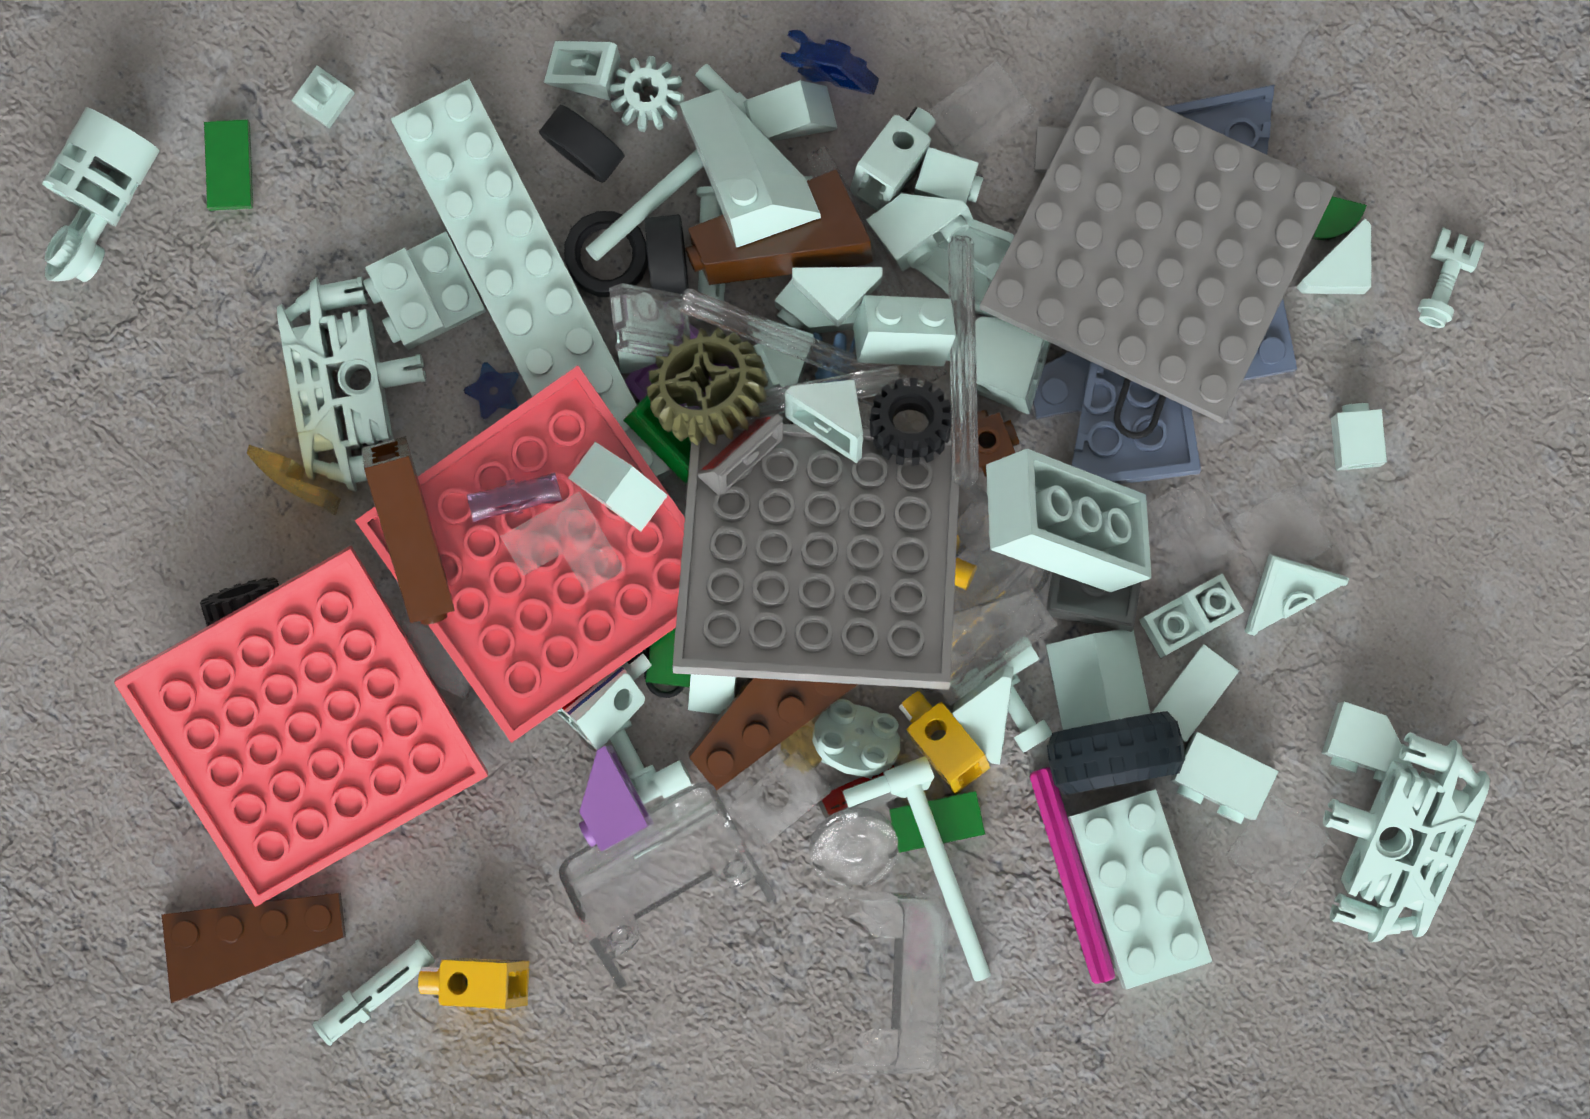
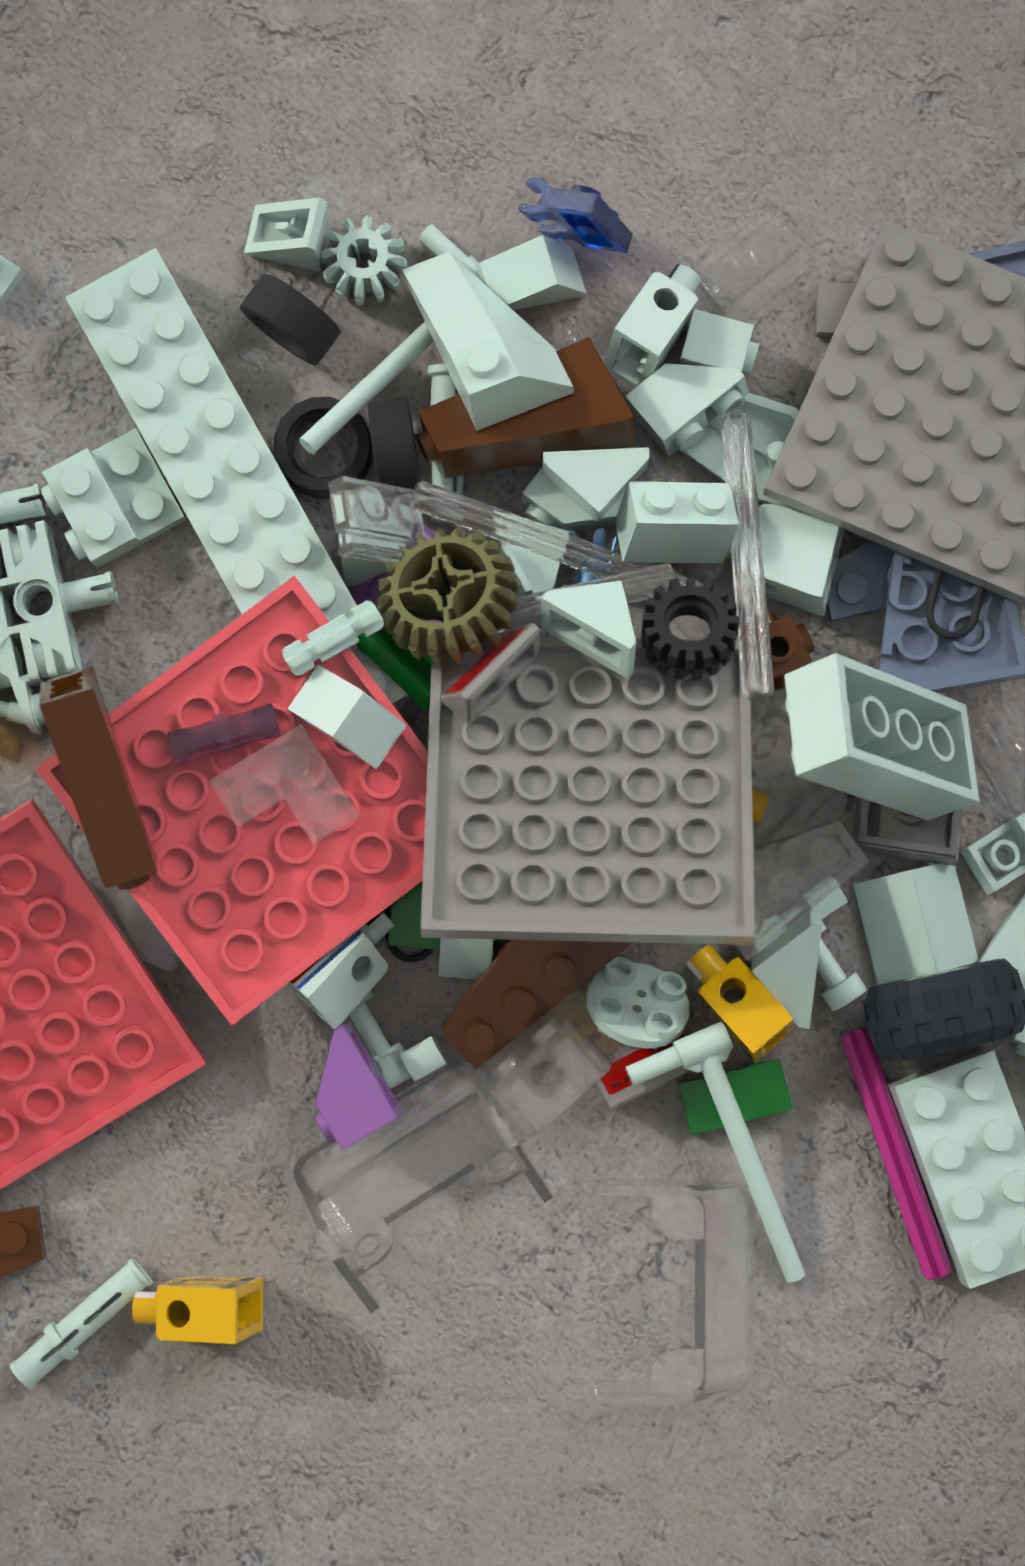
camera: 10 degrees left, 0 degrees up
clear blue plate [463,362,519,419] -> none
clear tile [809,808,899,889] -> none
none -> light aqua axle [282,601,384,676]

